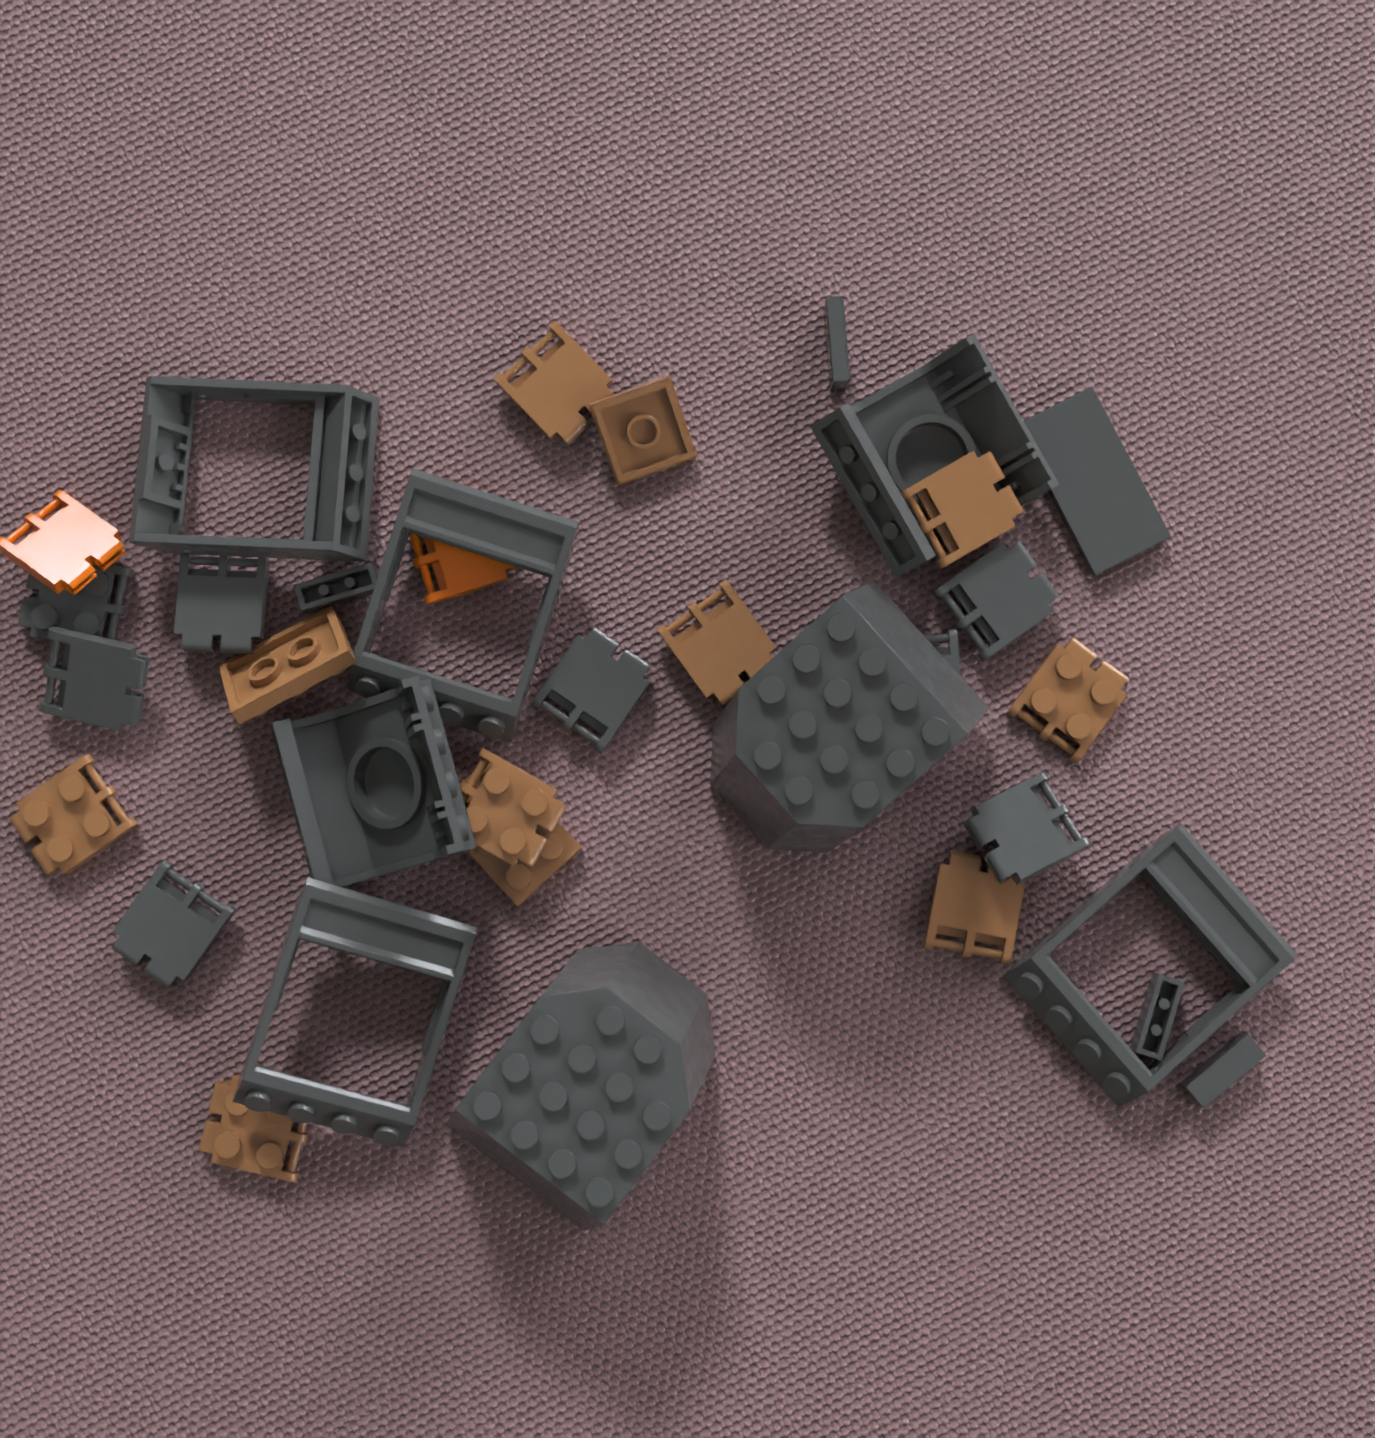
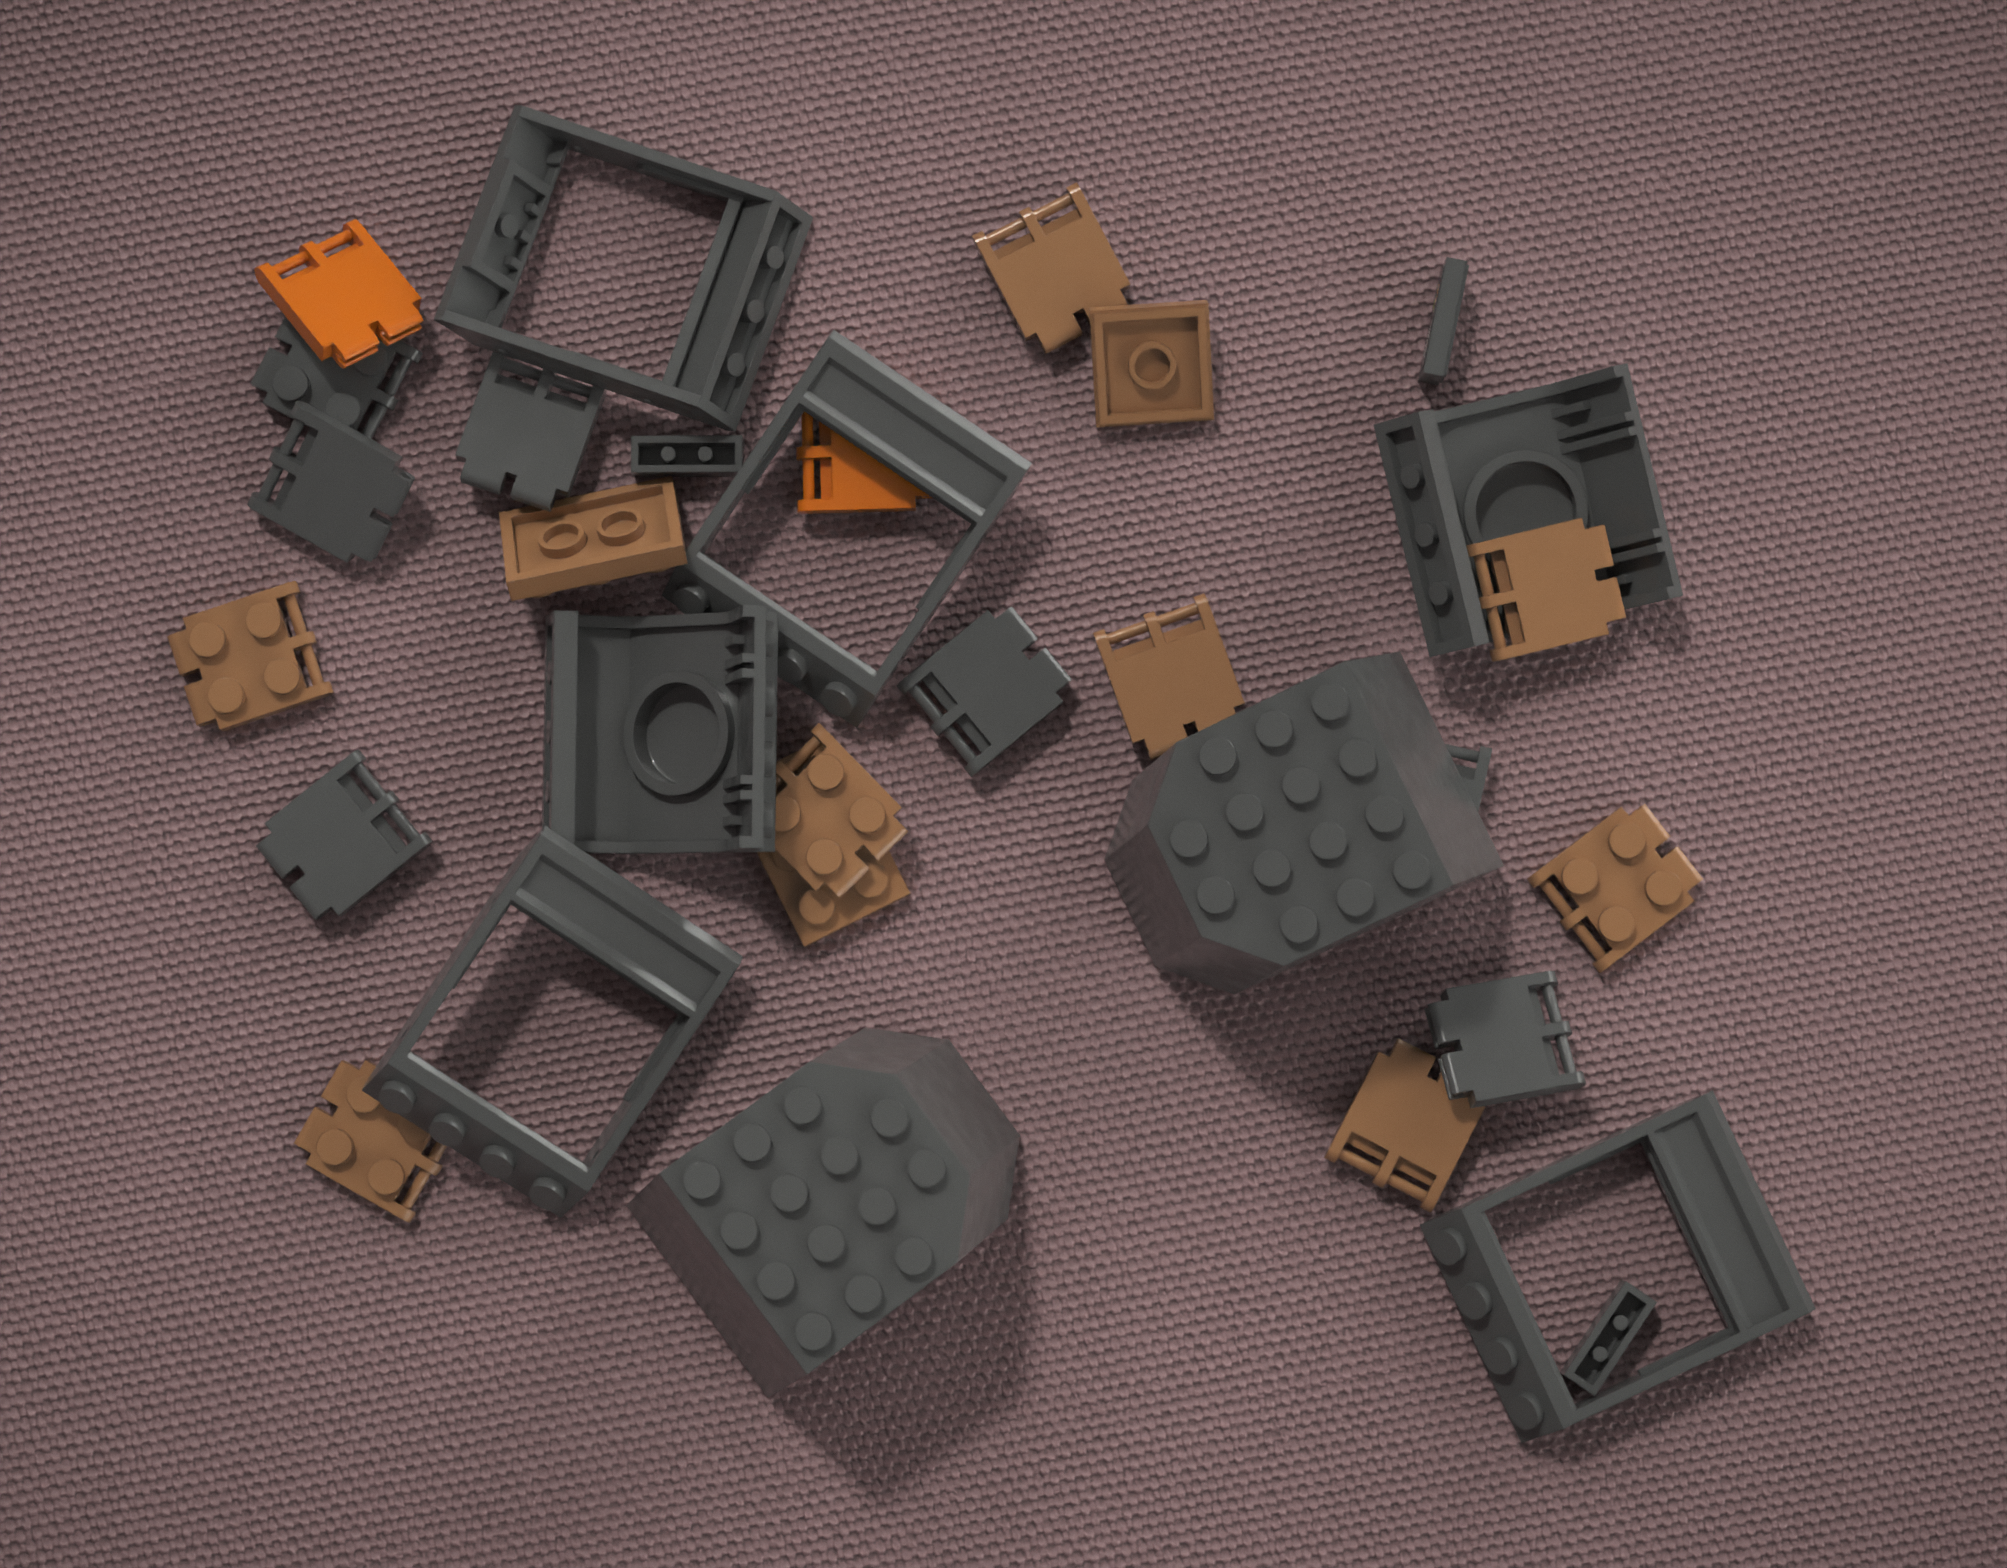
camera: 20 degrees right, 0 degrees up
dark grey plate [932,541,1060,662] -> none
dark grey tile [1024,387,1171,577] -> none
dark grey piece [1179,1032,1266,1108] -> none

